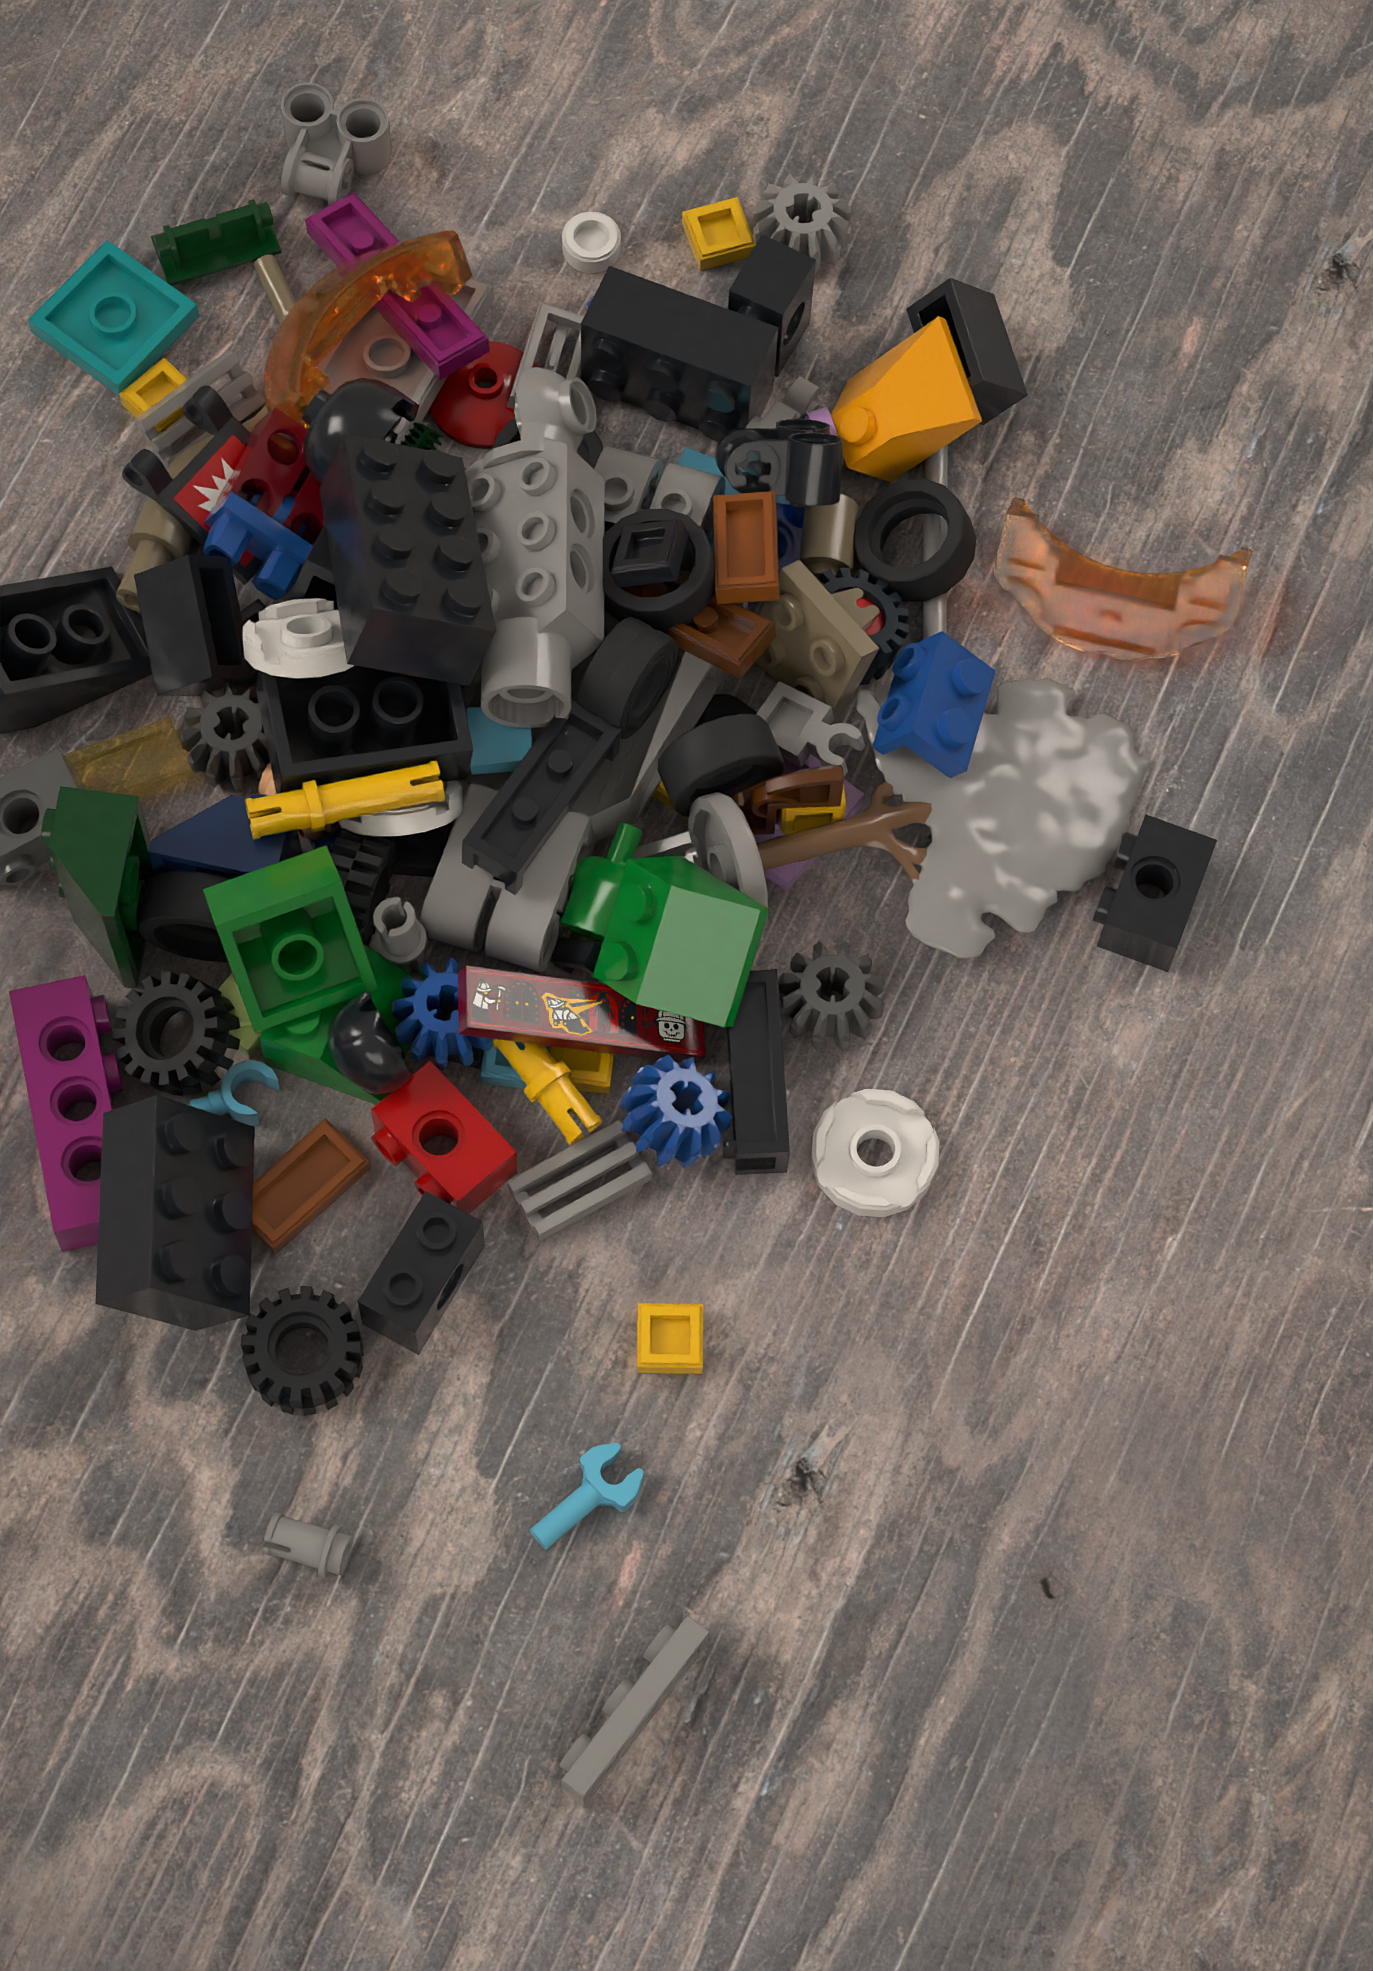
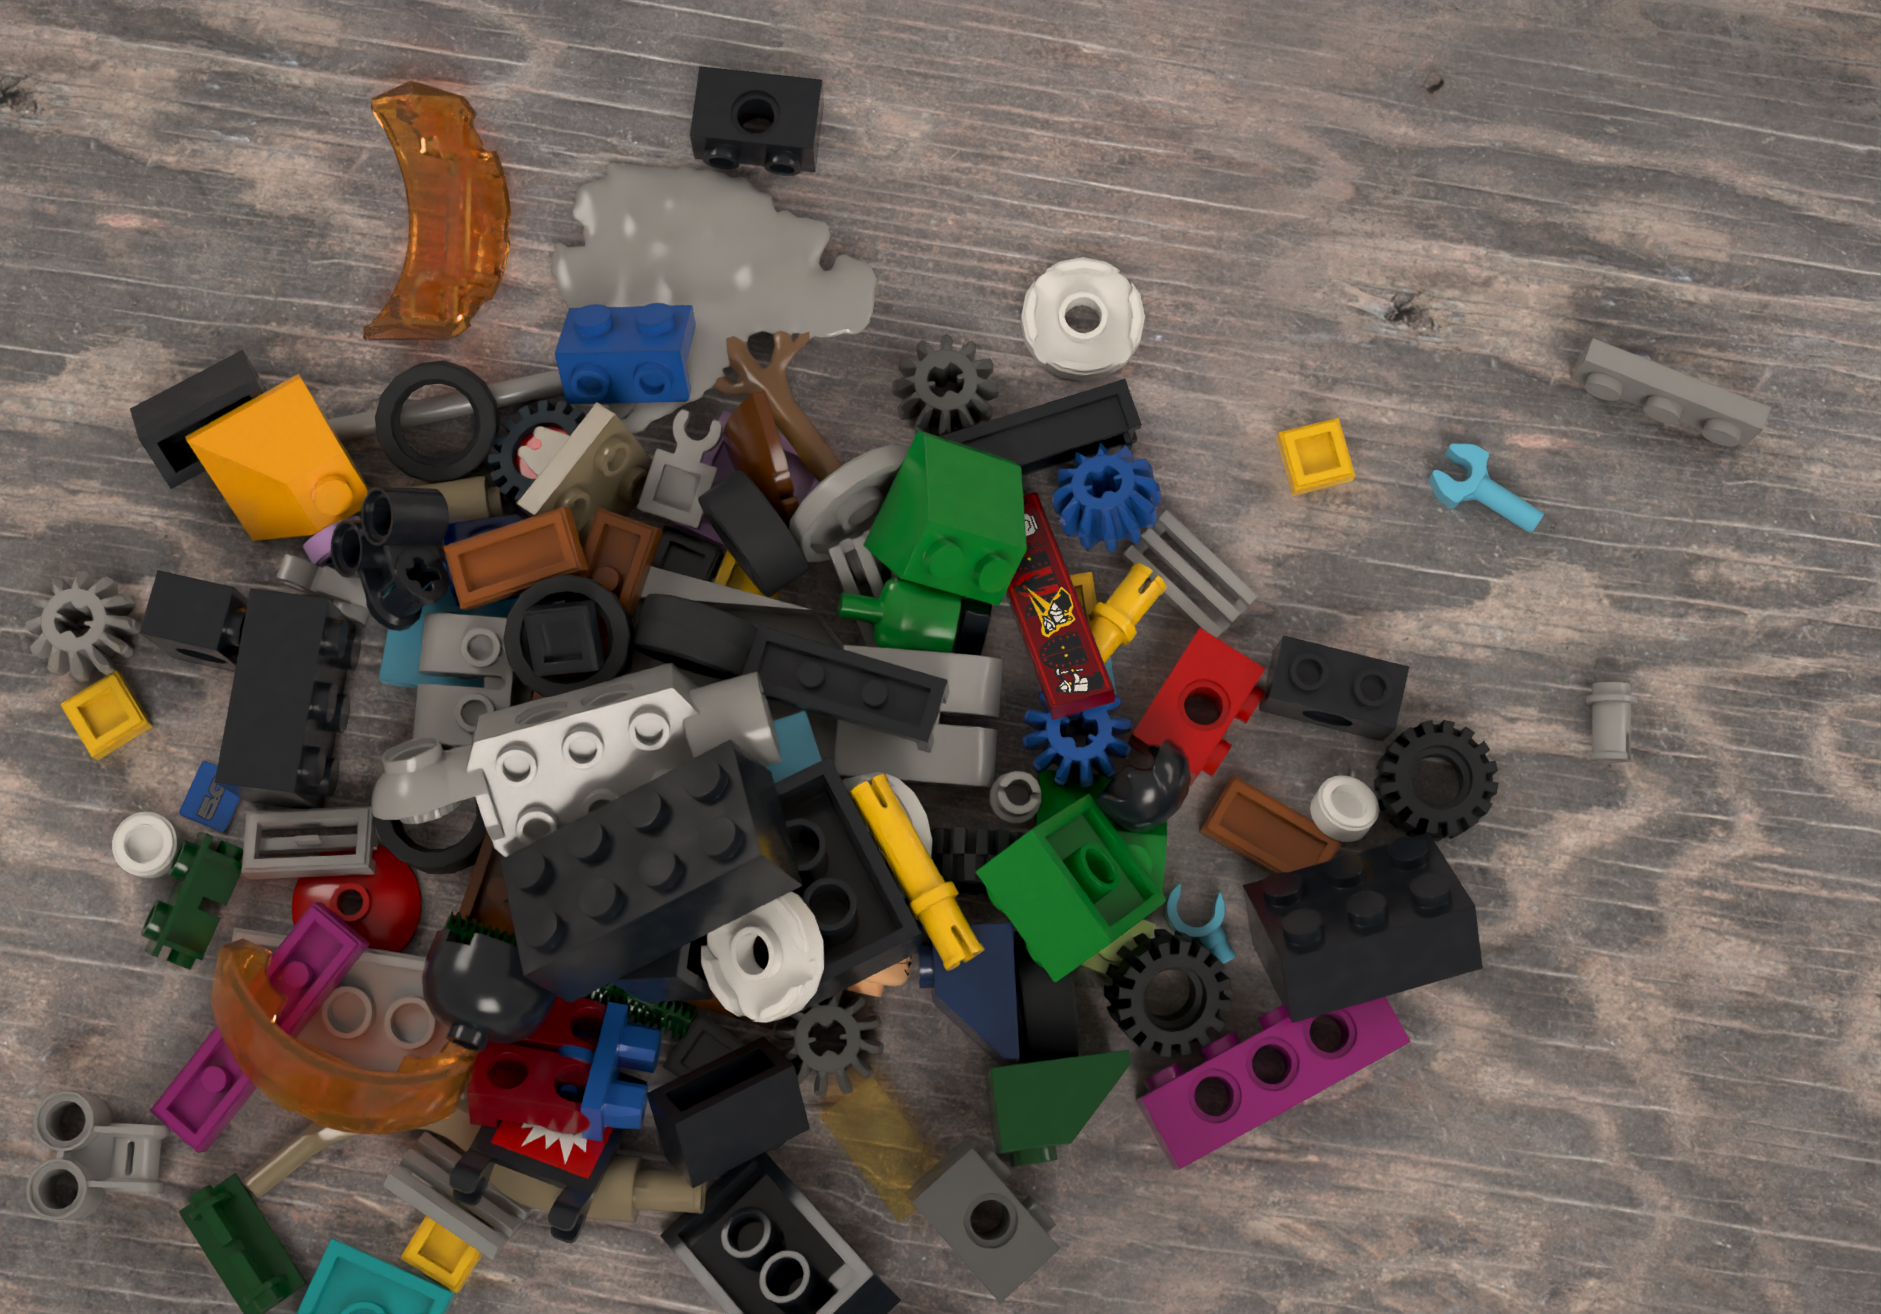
camera: 105 degrees left, 10 degrees up
none -> dark green hinge [141,832,243,970]
none -> white tile [1310,775,1379,842]

